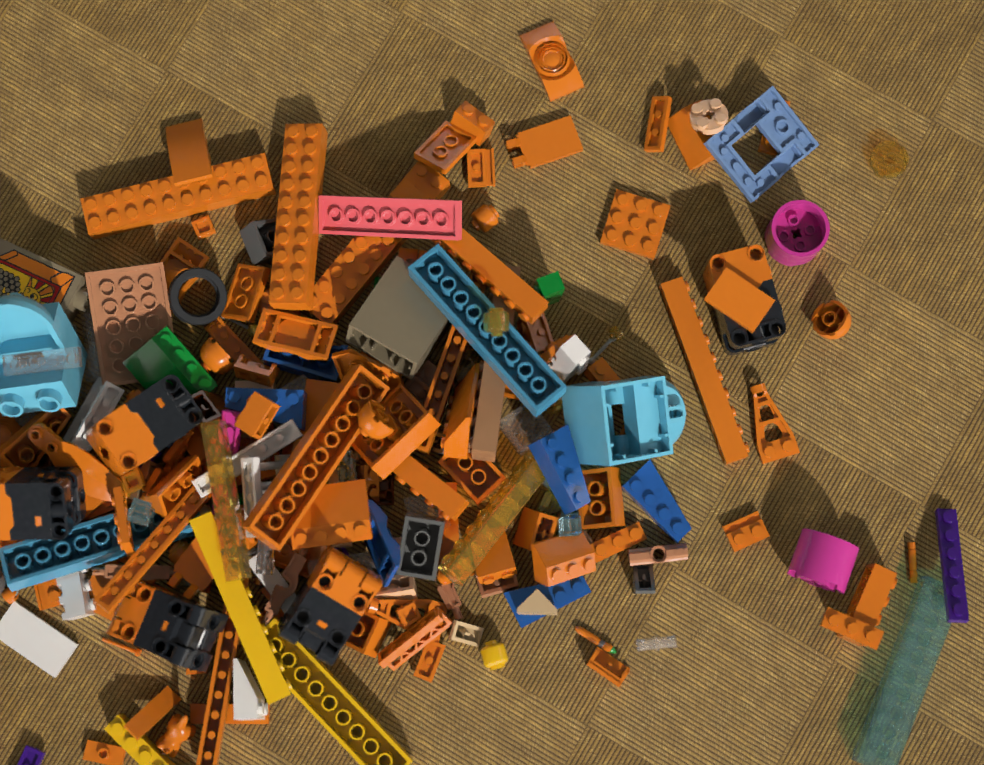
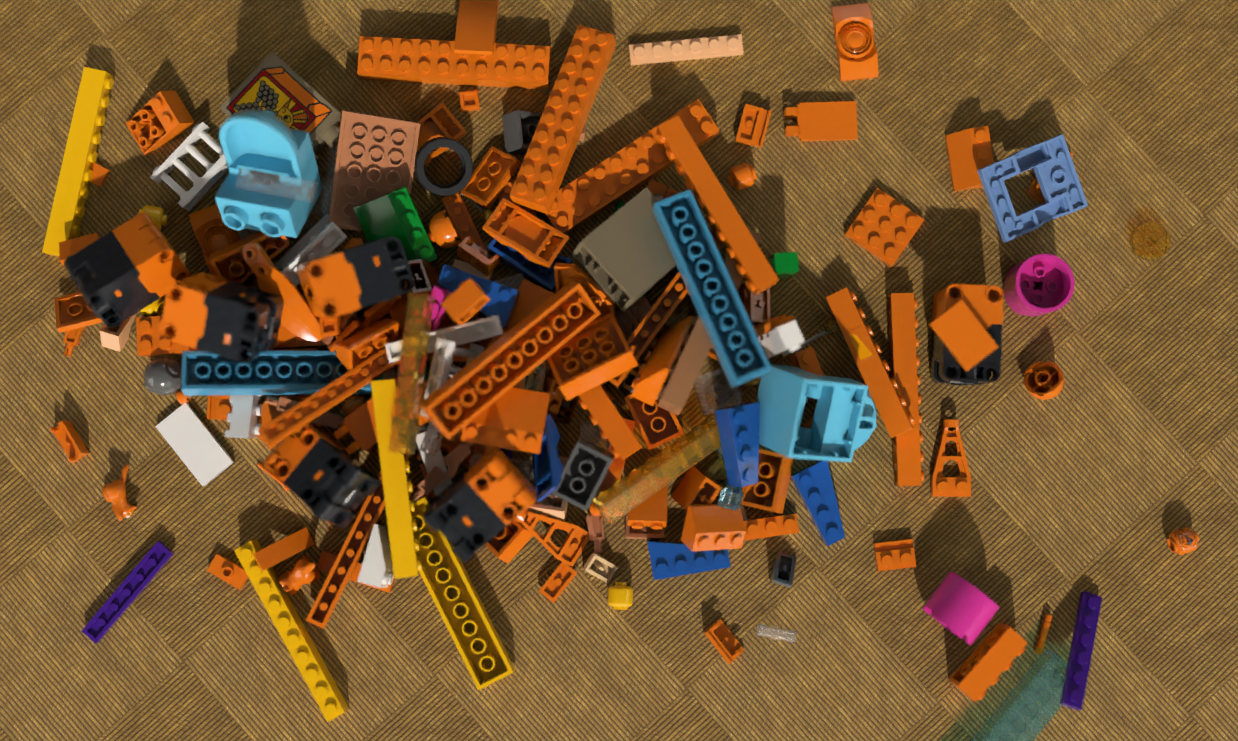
camera: 15 degrees right, 5 degrees up
orange plate [111,486,135,556] -> none
clear light blue leg [127,498,155,527] -> none
coral plate [318,195,462,240] -> none
orange cylinder [358,400,397,439] -> none
orange fence [378,606,453,671] -> none
orange tile [395,600,422,628] -> none
orange plate [414,121,477,175] -> none
orange brick [450,100,495,146] -> none
clear yellow head [483,308,510,337] -> none
tan slope [517,589,558,615] -> none
orange piece [574,626,616,654] -> none
nougat piece [628,543,688,566] -> none
orange plate [644,96,672,152] -> none
light nougat plate [690,98,728,135] -> none
orange plate [820,607,884,650] -> none
none -> light nougat plate [629,34,743,65]
none -> orange brick [826,287,915,438]

